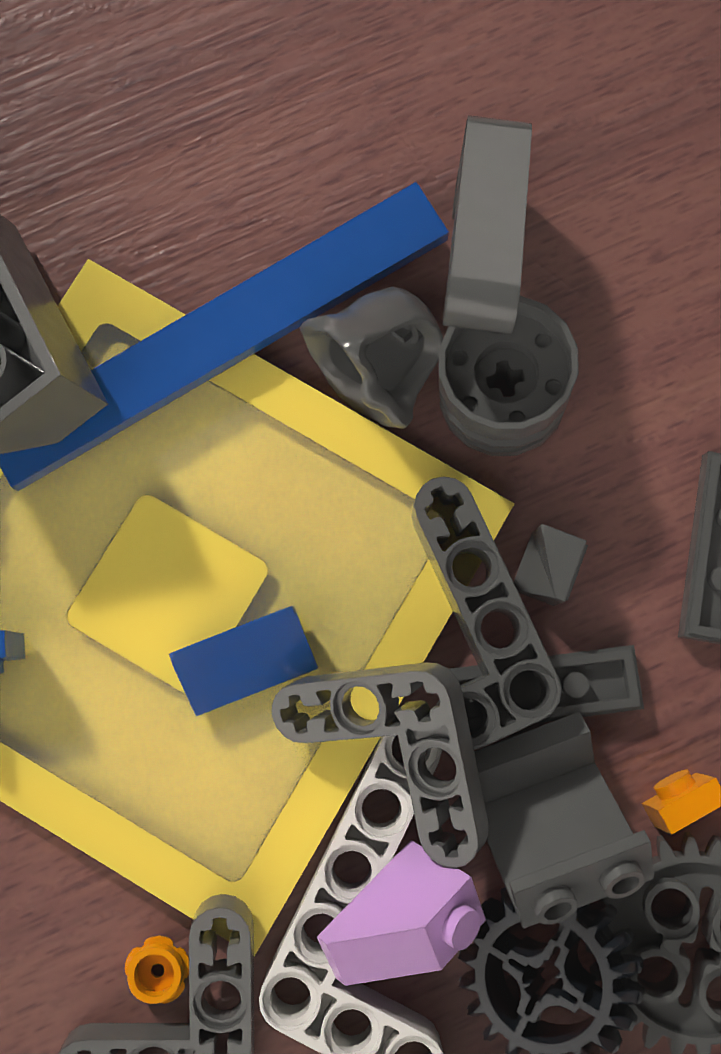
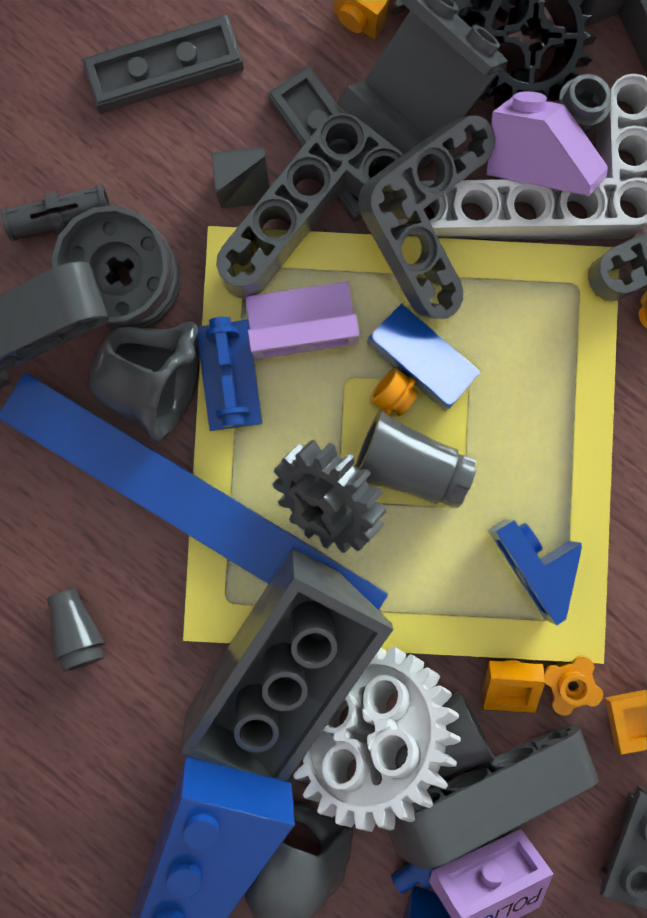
camera: 115 degrees left, 5 degrees up
none -> dark grey pin [0,184,111,242]
none -> dark grey cone [47,589,106,672]
none -> blue hinge [197,317,262,431]
none -> lavender panel [245,281,359,360]
none -> dark grey gear [272,440,386,553]
none -> dark grey plant [355,410,476,508]
none -> light orange plate [370,367,418,416]
none -> dark grey cone [558,74,611,134]

